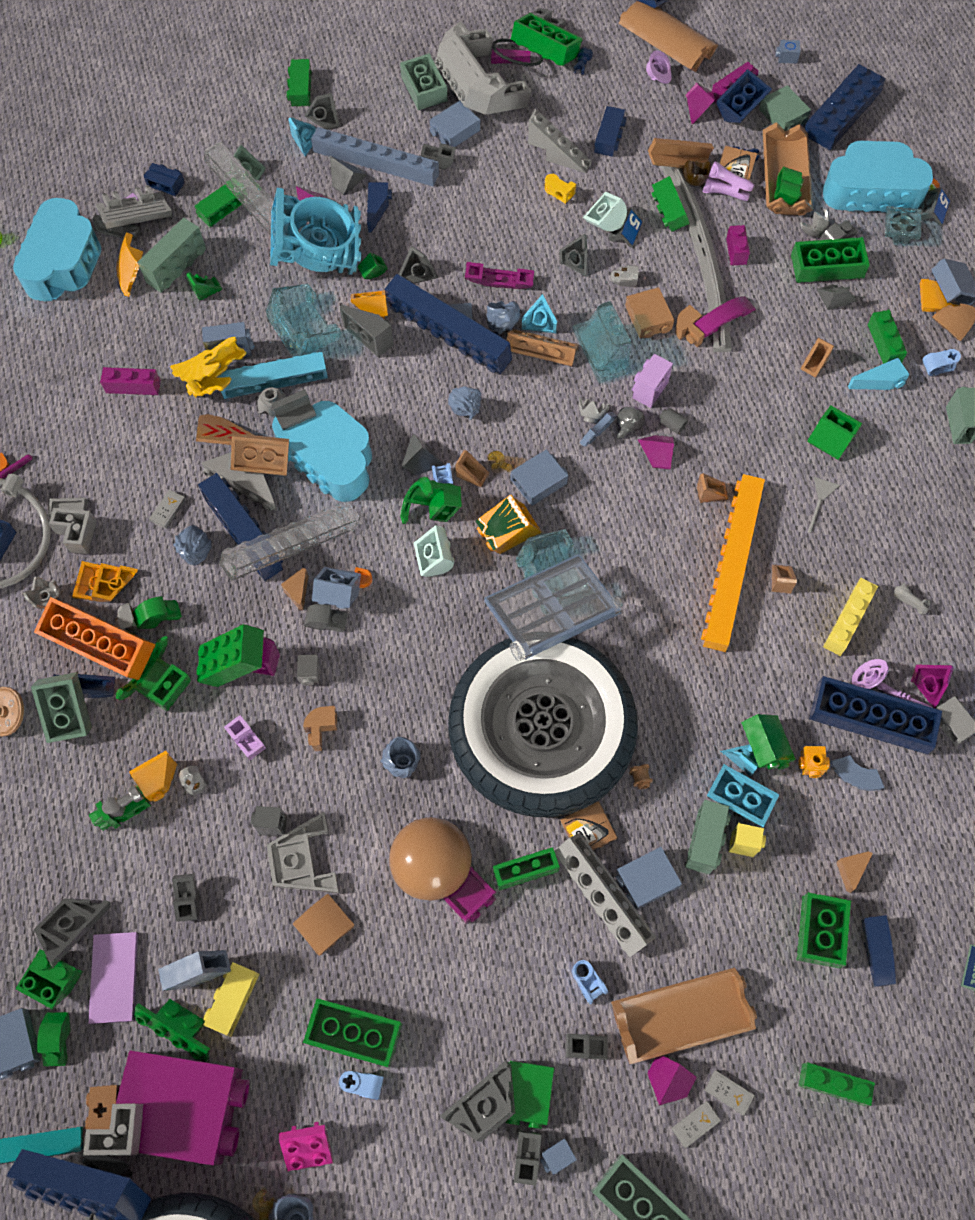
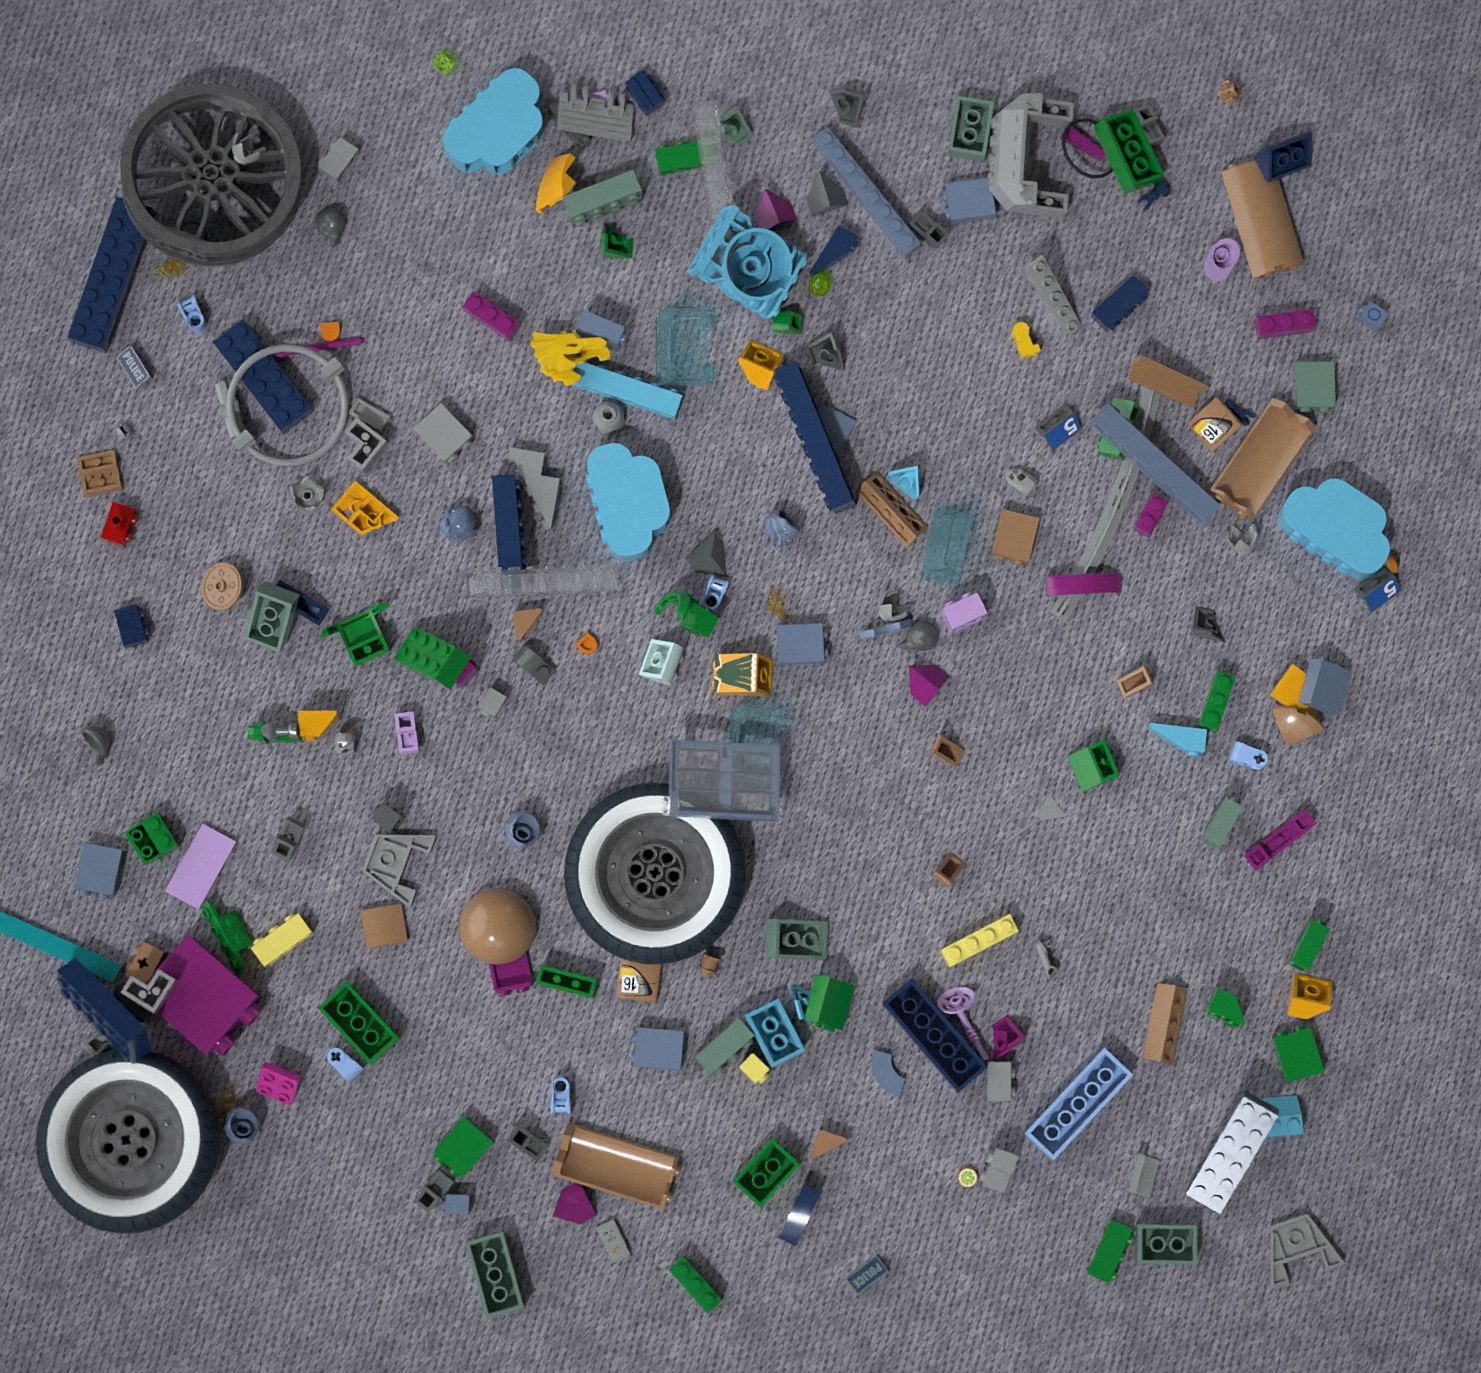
camera: 30 degrees right, 15 degrees up
orange brick [34,597,156,680] -> none
dark grey wing [34,898,111,967] -> none
green brick [37,1012,71,1066] -> none
light grey rock [115,603,139,634] -> none
green brick [133,596,182,629] -> none
light grey tile [149,490,186,529] -> none
sand blue brick [158,950,231,991] -> none
medium nougat piece [196,414,289,476] -> none
dark grey panel [271,389,316,430] -> none
green brick [287,59,312,107] -> none
medium azure slope [288,117,316,156] -> none
medium nougat brick [303,706,338,751] -> none
sand blue brick [312,567,361,609] -> none
dark grey slope [339,305,394,358] -> none
dark grey wing [440,1060,515,1142] -> none
medium nougat slope [455,450,489,487] -> none
magenta slope [465,262,534,289] -> none
sand blue hair [487,301,520,335] -> none
light grey brick [554,833,656,957] -> none
dark grey slope [559,234,587,276] -> none
light aqua brick [583,192,627,231] -> none
dark grey brick [659,408,688,435] -> none
light grey tile [671,1101,721,1148] -> none
medium nougat brick [675,305,705,347] -> none
dark brown hair [683,160,711,186] -> none
magenta slope [685,83,715,124] -> none
light orange brick [701,474,765,652] -> none
lavender piece [702,161,754,201] -> none
dark blue slope [716,69,772,123] -> none
green brick [774,166,804,205] -> none
green brick [791,237,870,283] -> none
light orange brick [798,746,830,778] -> none
dark blue brick [805,64,886,150] -> none
dark grey brick [819,220,857,240] -> none
clear light blue piece [885,206,921,246] -> none
none -> light grey brick [413,403,473,465]
none -> sand green slope [765,919,828,960]
none -> clear neon green hat [809,273,831,296]
none -> sand blue brick [1089,404,1221,525]

